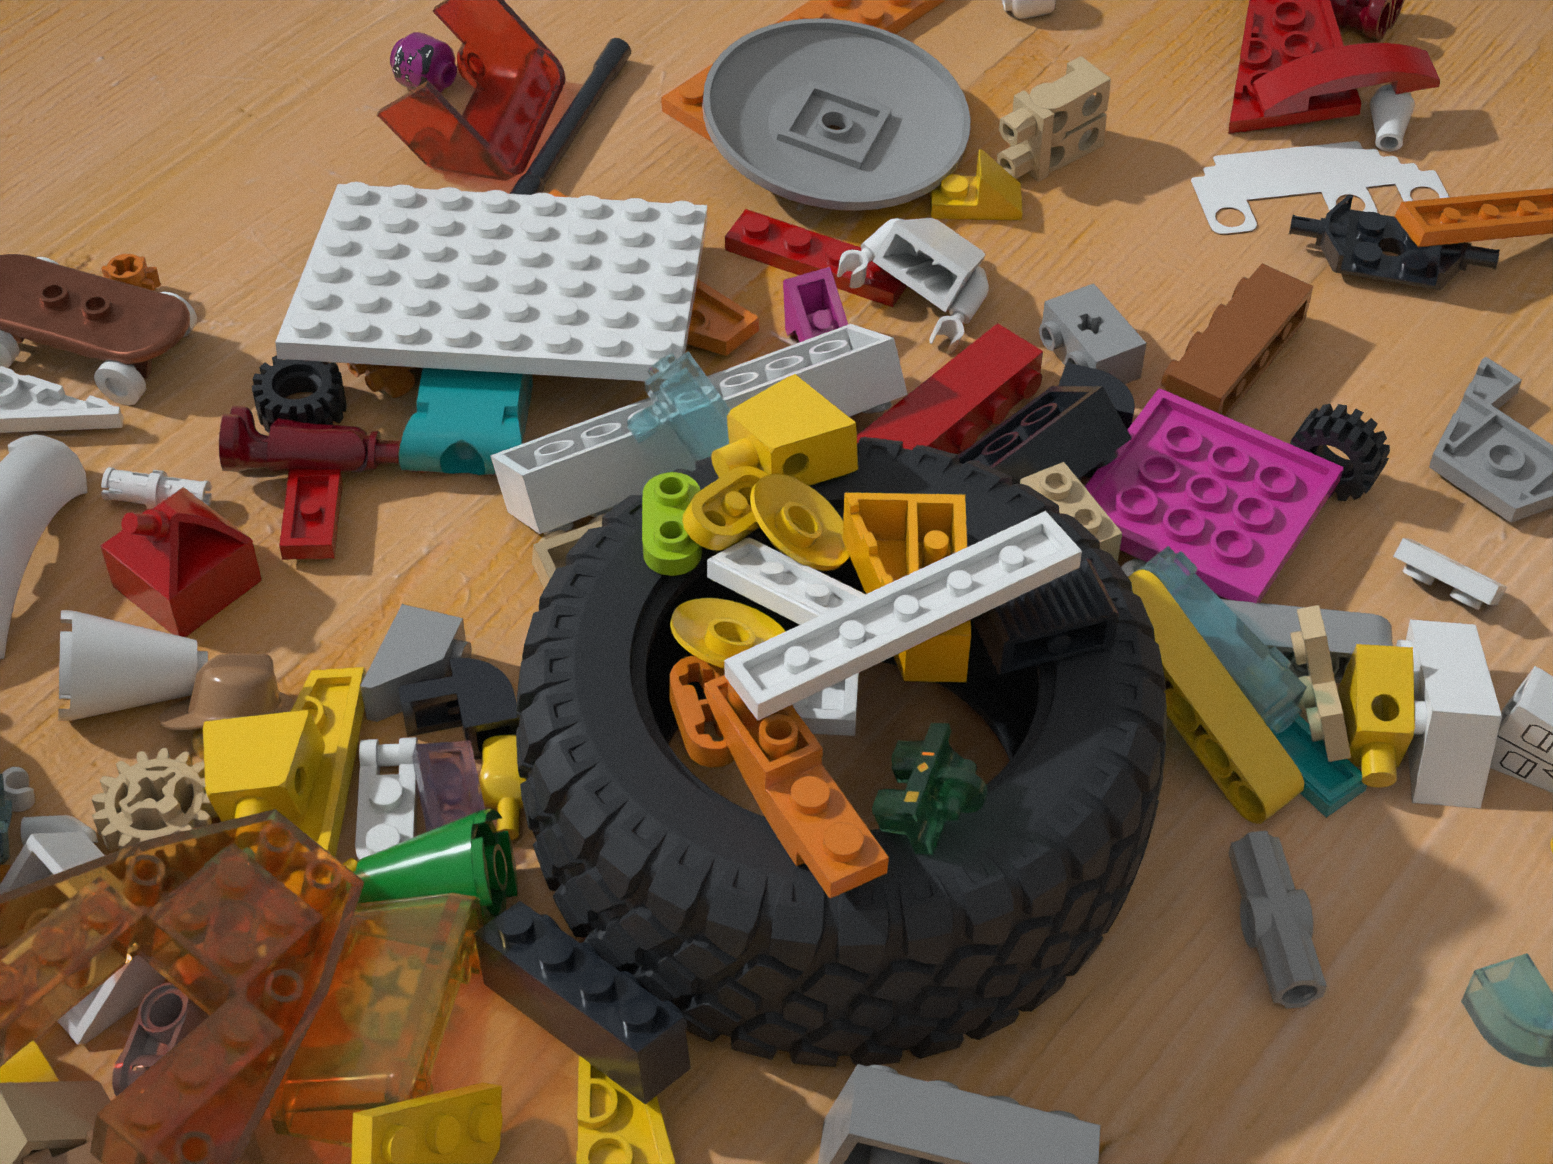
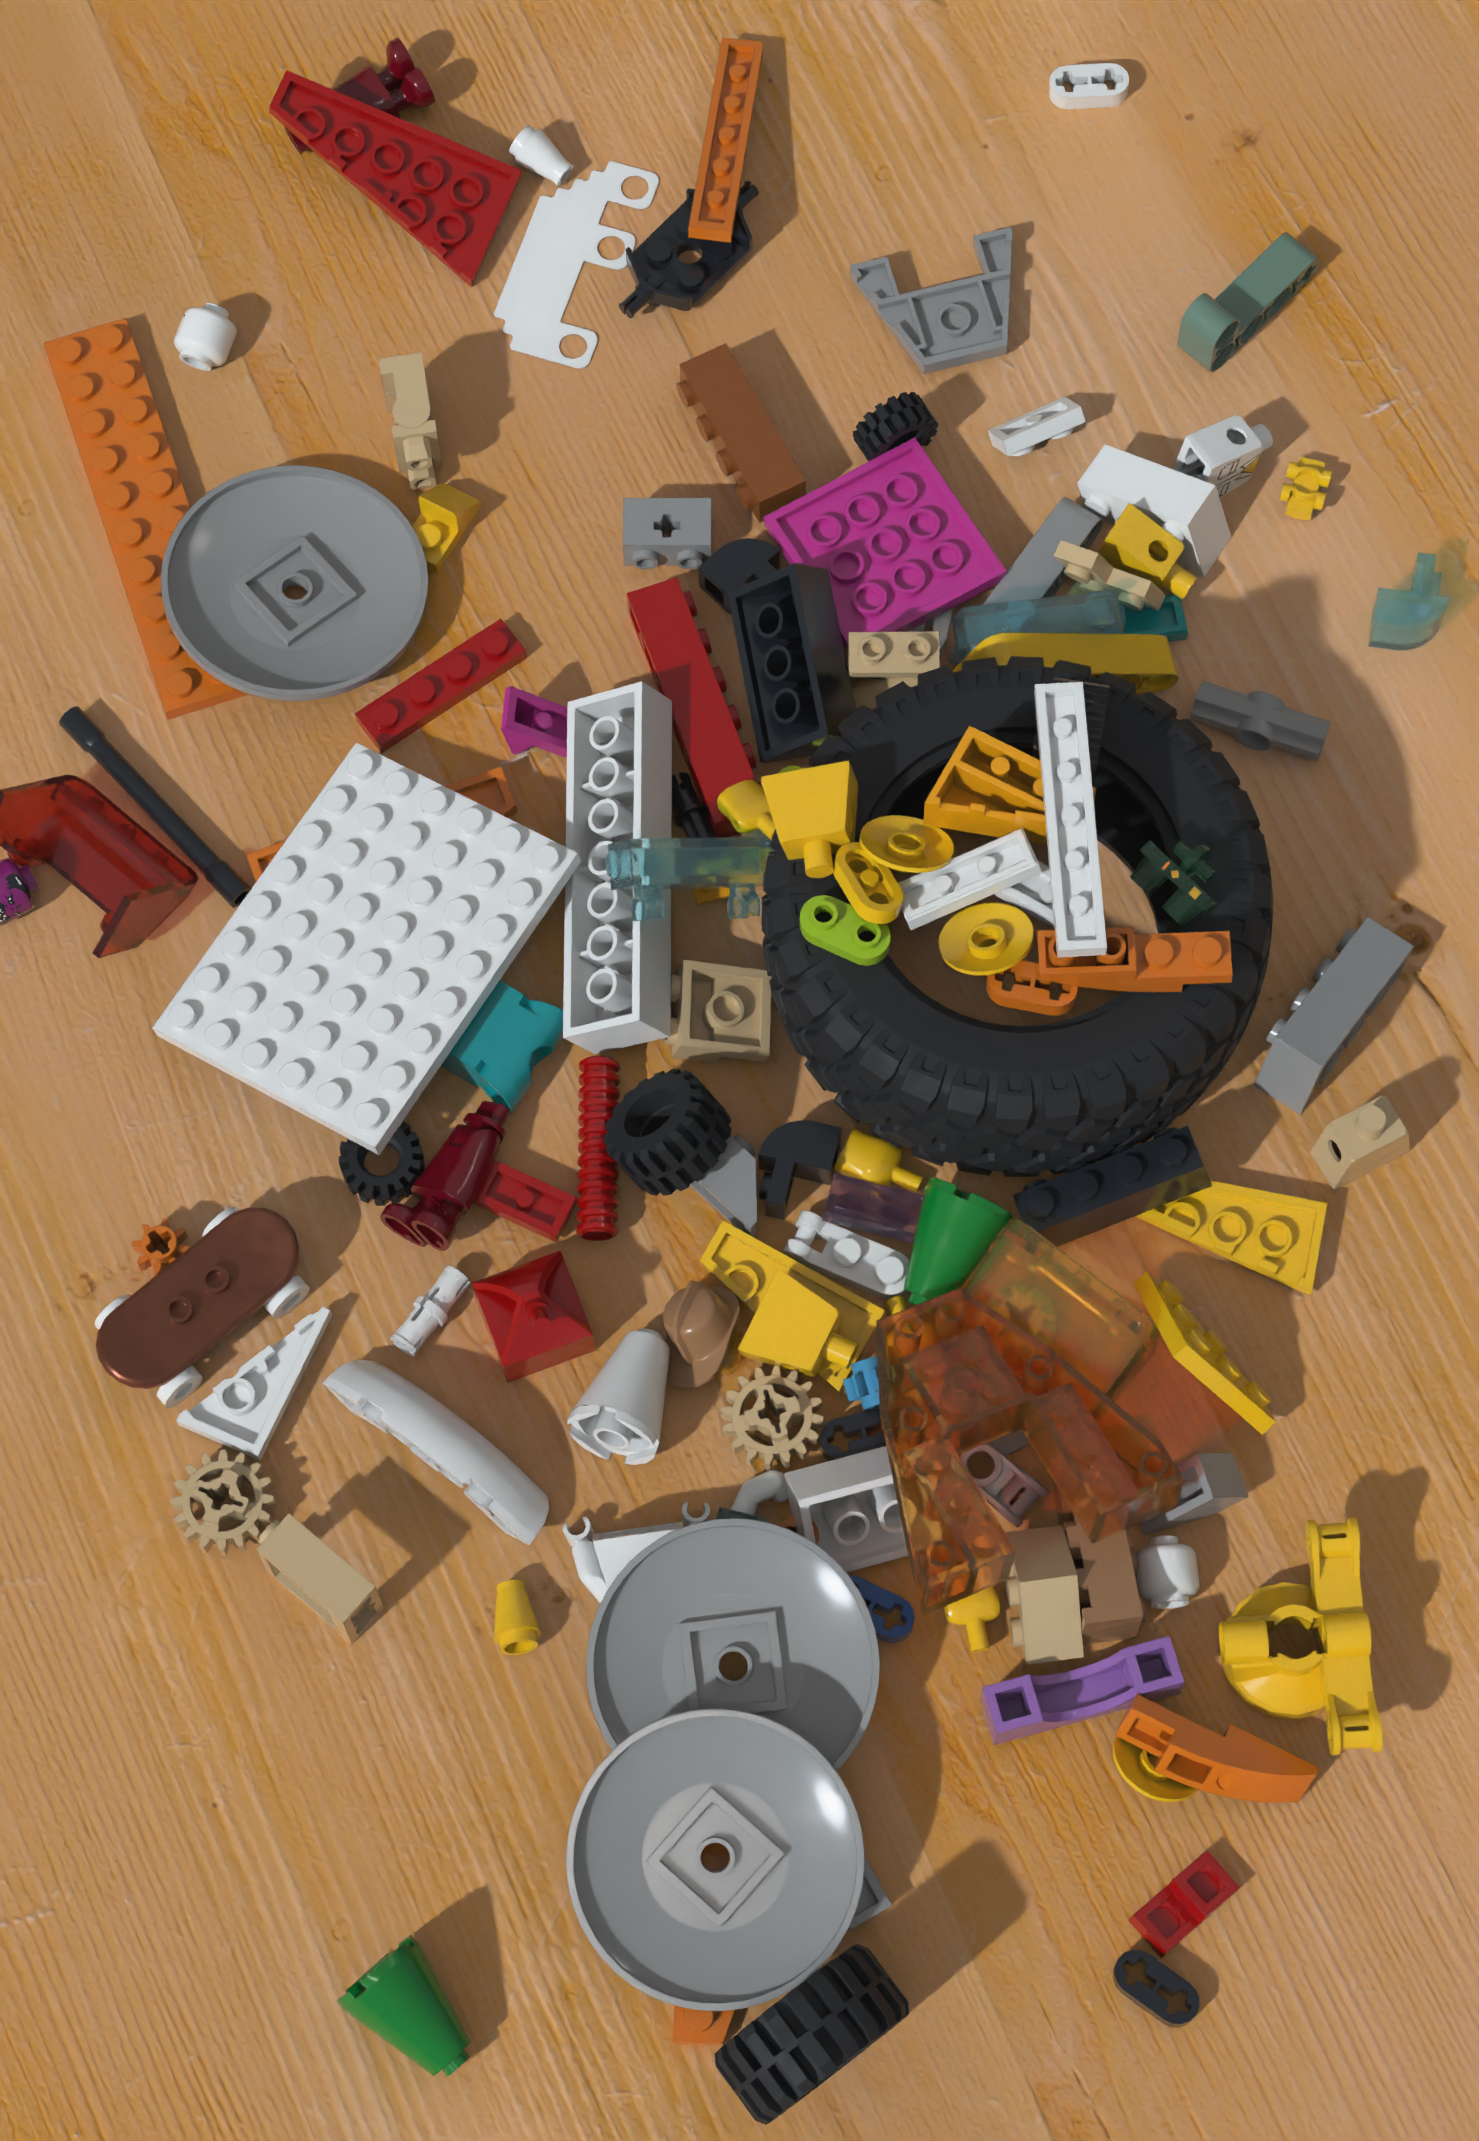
camera: 60 degrees left, 20 degrees up
white torso [837,218,989,354] -> none
red slope [1253,43,1440,118] -> none
none -> red piece [576,1056,620,1241]
none -> black tyre [604,1069,732,1196]

